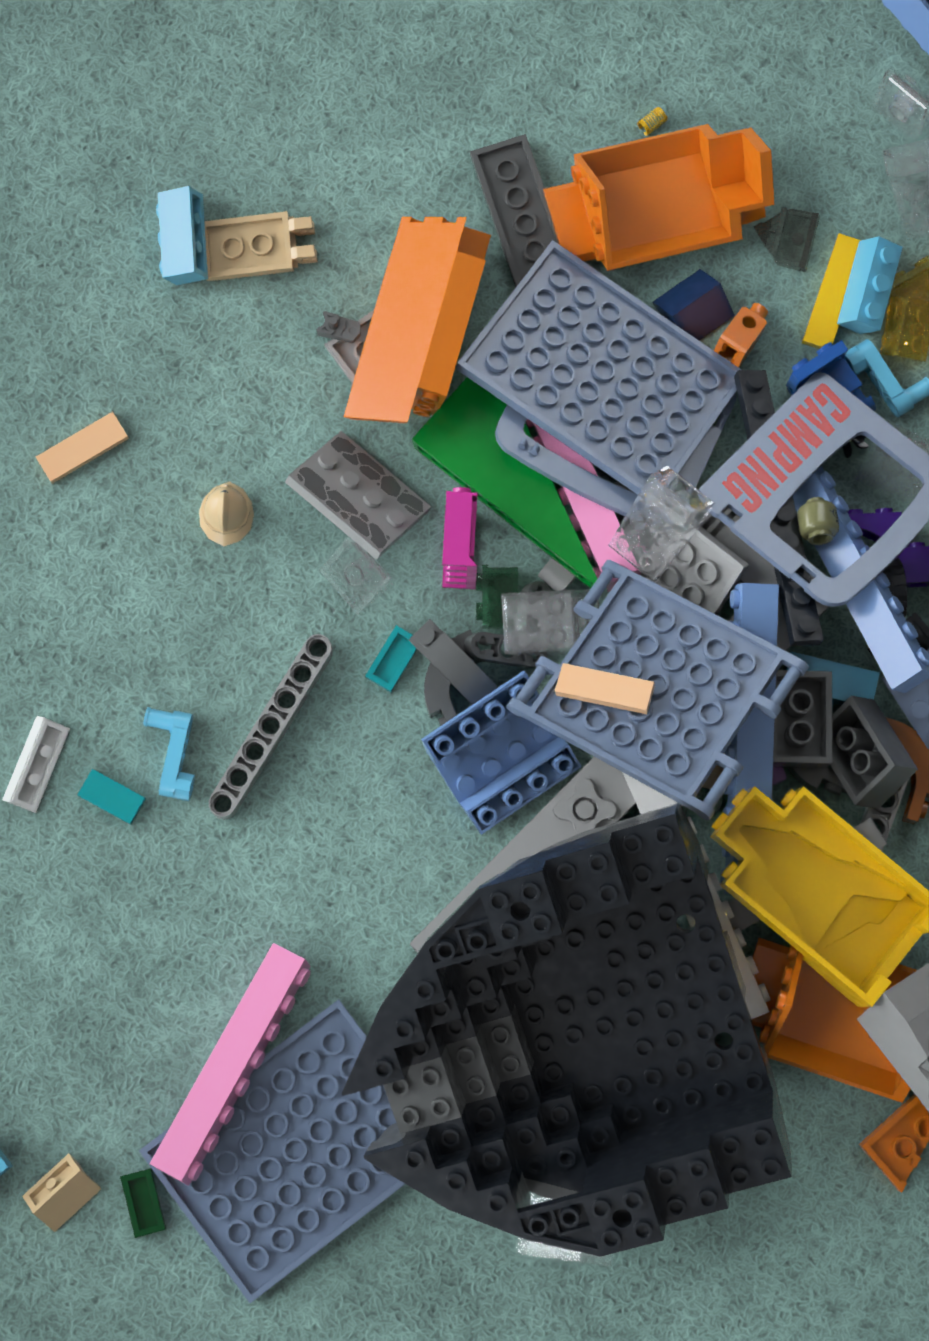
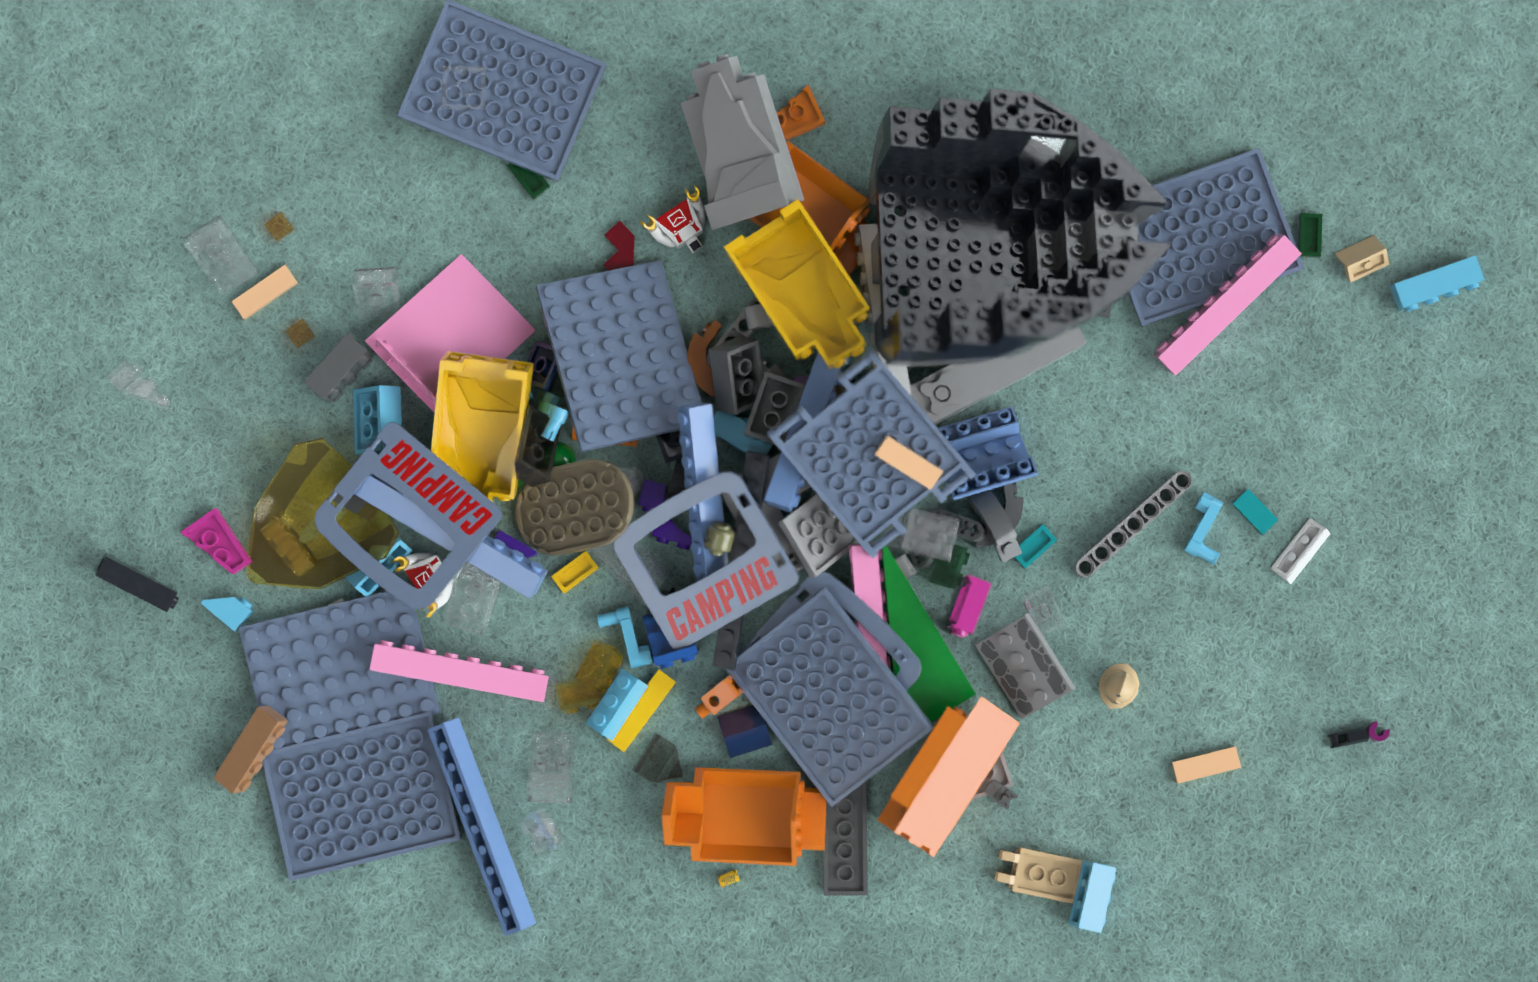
camera: 160 degrees left, 5 degrees up
clear slope [608,466,715,583] -> none

